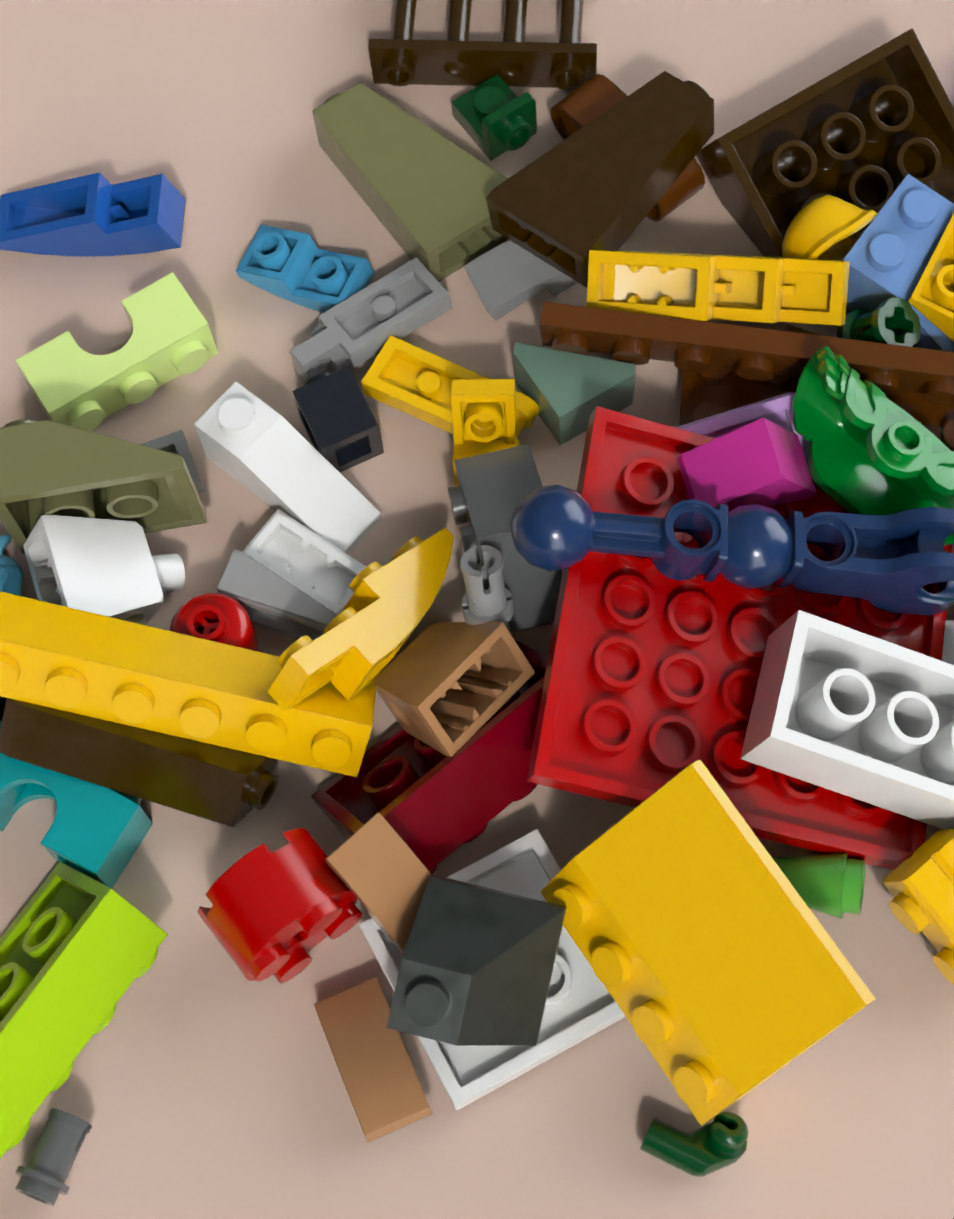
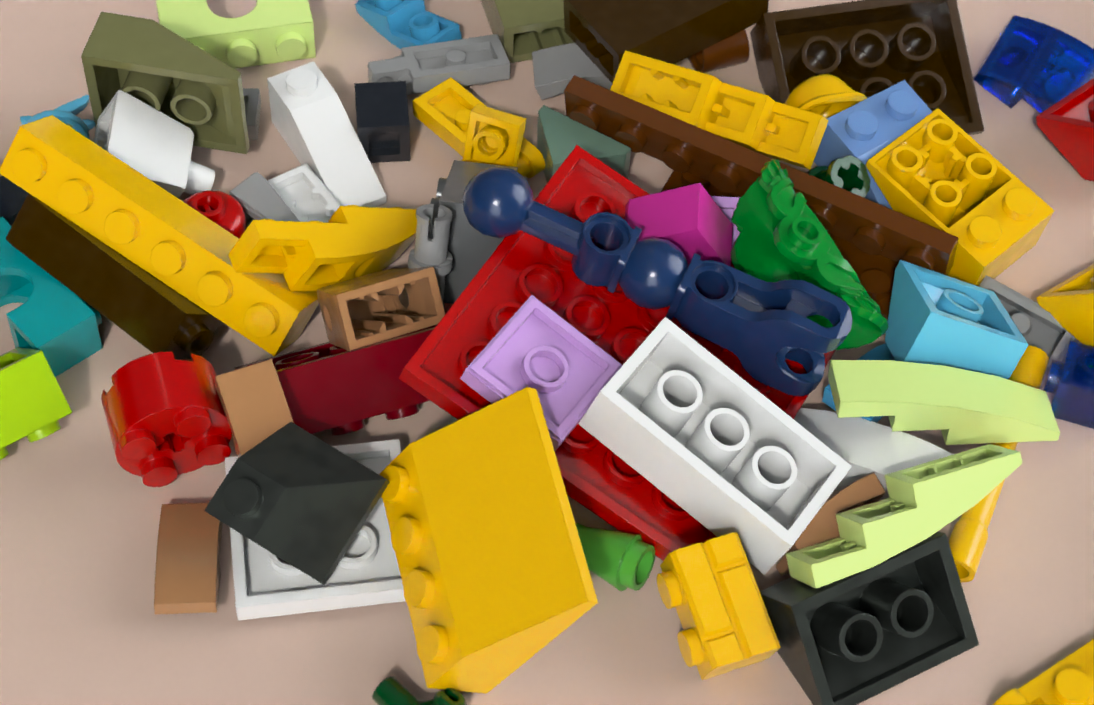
camera: 10 degrees right, 15 degrees down
none -> lavender plate [460,295,623,452]

